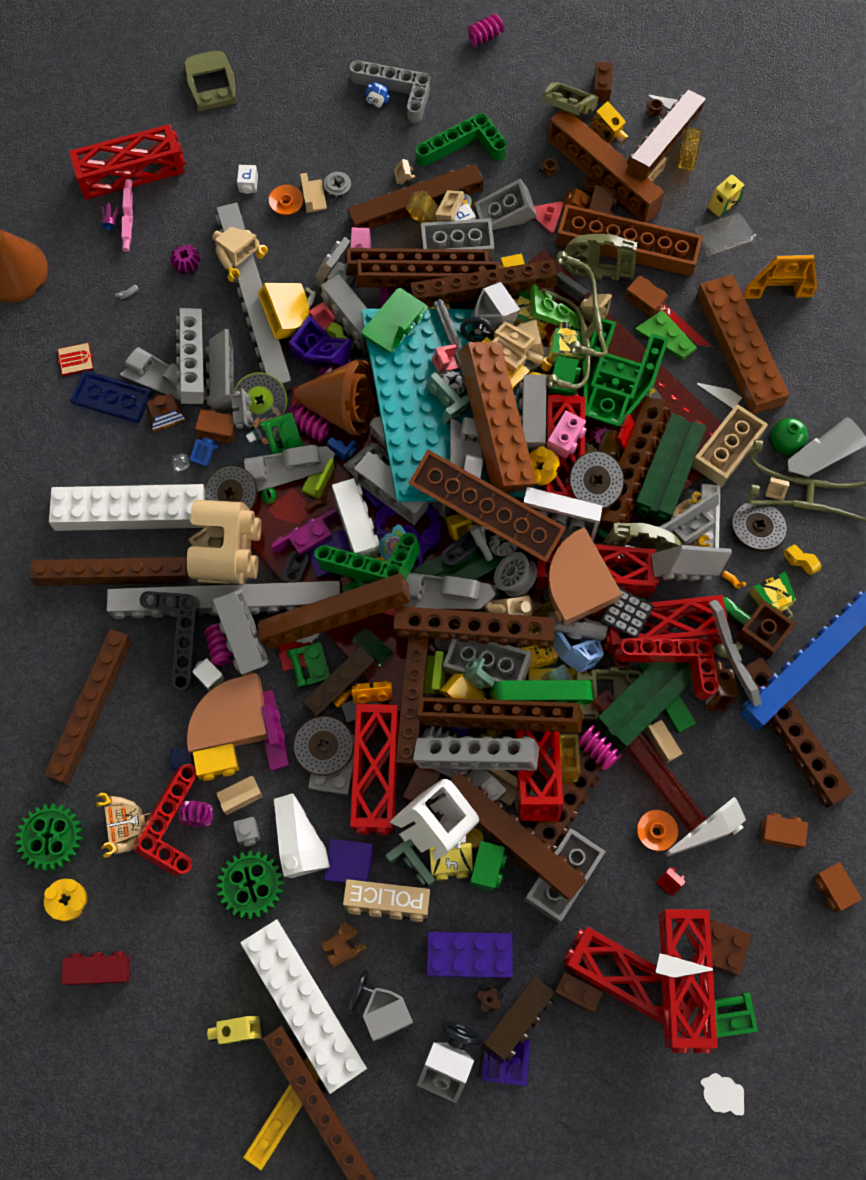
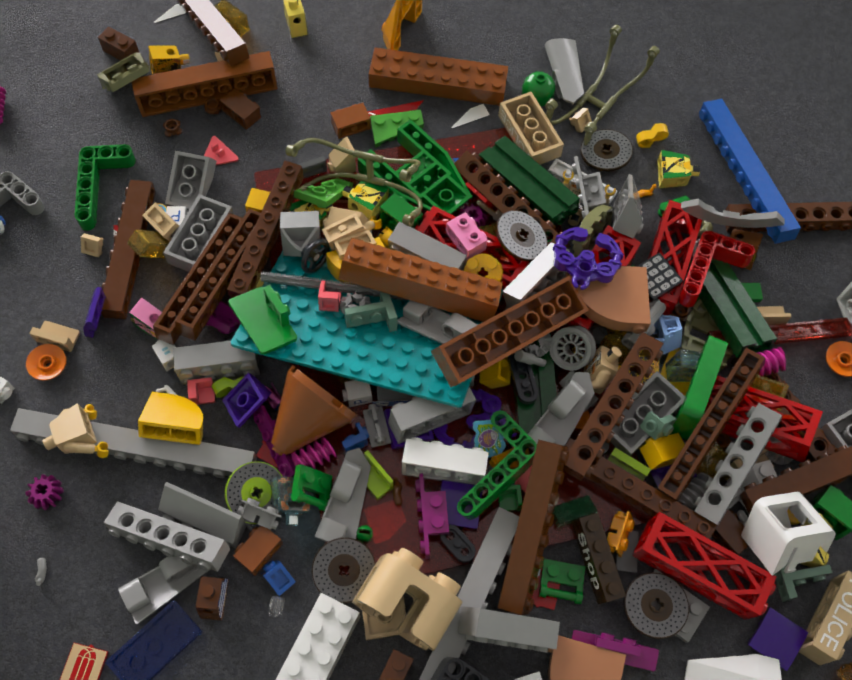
camera: 65 degrees left, 5 degrees down
dark pink piece [204,623,234,666] -> none
dark purple slope [289,315,330,367] -> none
light grey plate [314,237,350,288] -> none
light grey gear [324,172,351,197] -> none
dark orange brick [556,204,703,277] -> none
dark orange bracket [563,188,592,209] -> none
olive slope [564,234,637,280] -> none
reddish brown plate [647,99,664,116] -> none
clear piece [693,213,756,256] -> none
reddish brown brick [737,601,796,659] -> none
none -> dark purple slope [83,287,106,338]
none -> dark purple piece [552,227,624,290]

